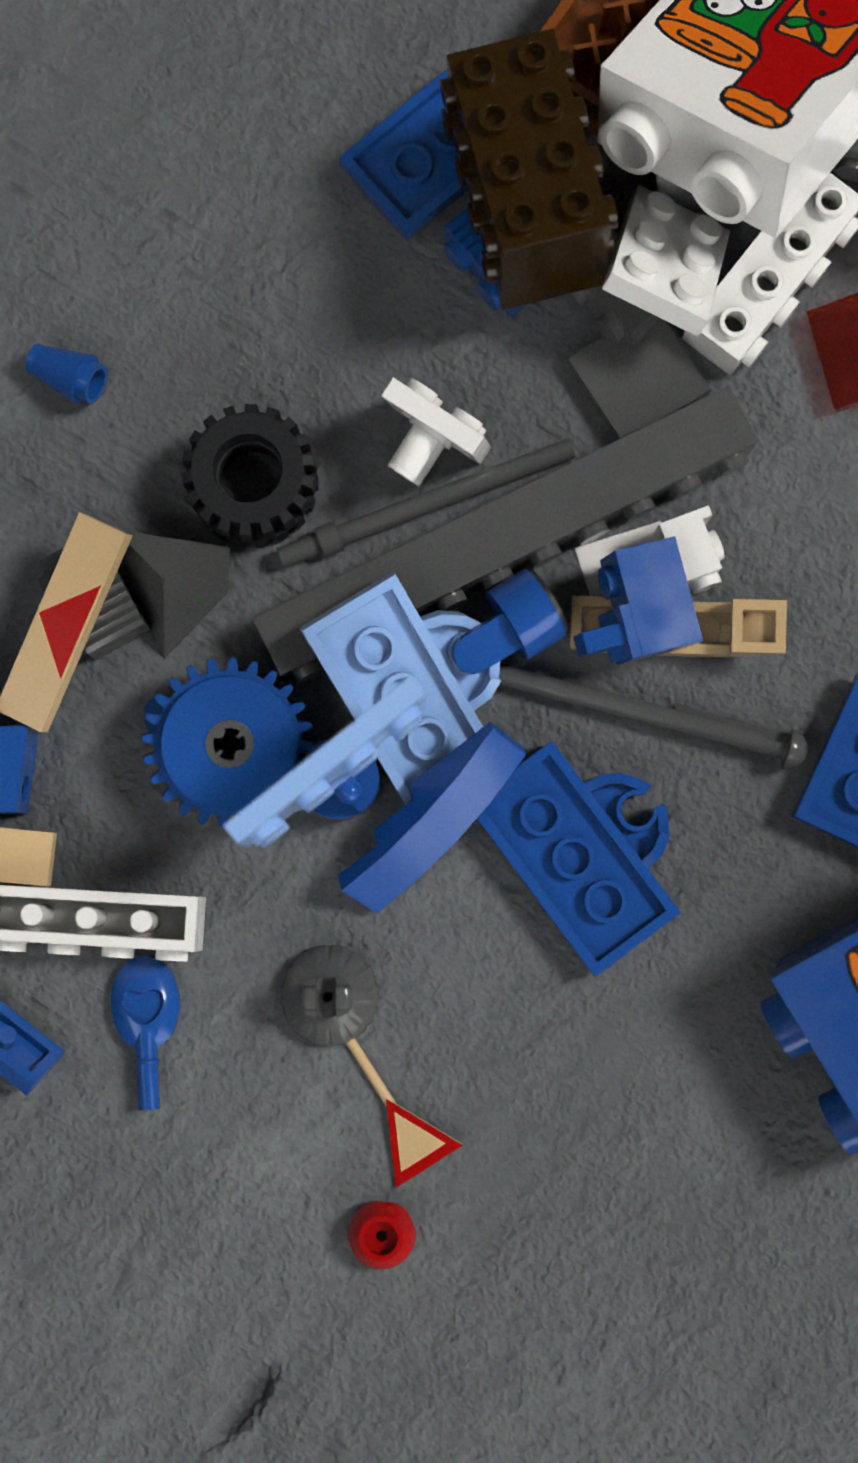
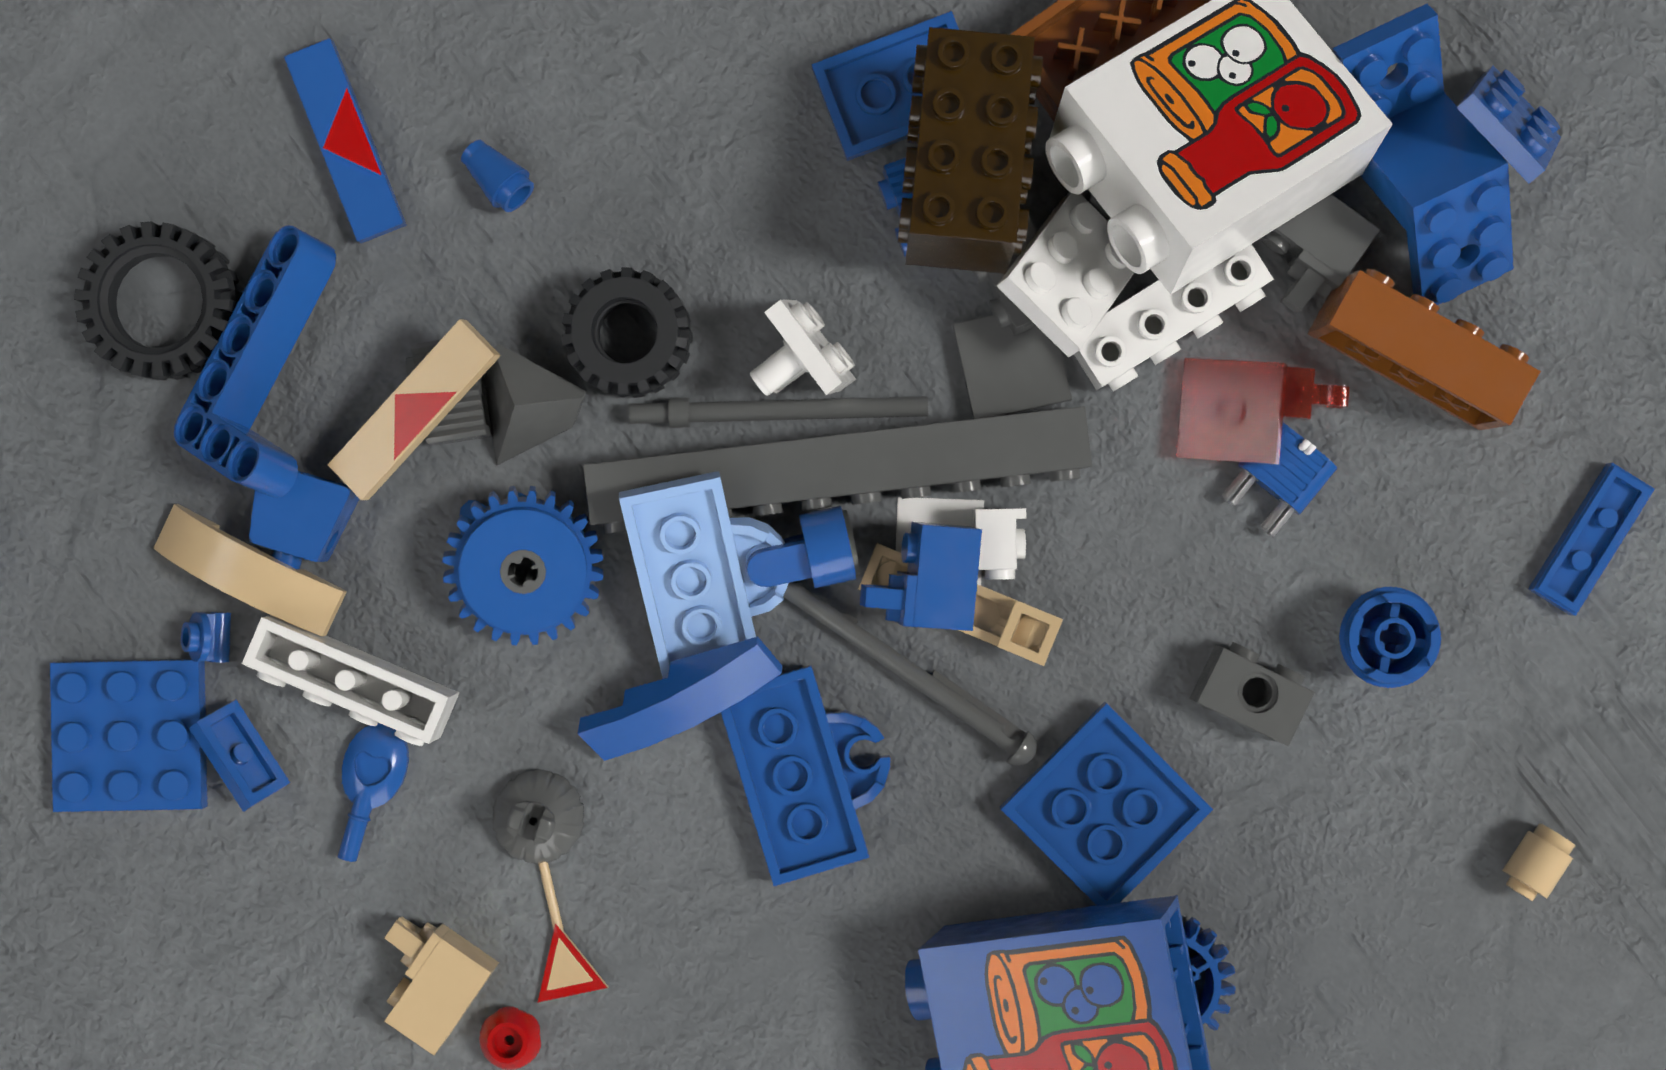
camera: 15 degrees right, 5 degrees up
light blue plate [223,677,426,849] -> none
none -> tan hinge [384,917,499,1055]

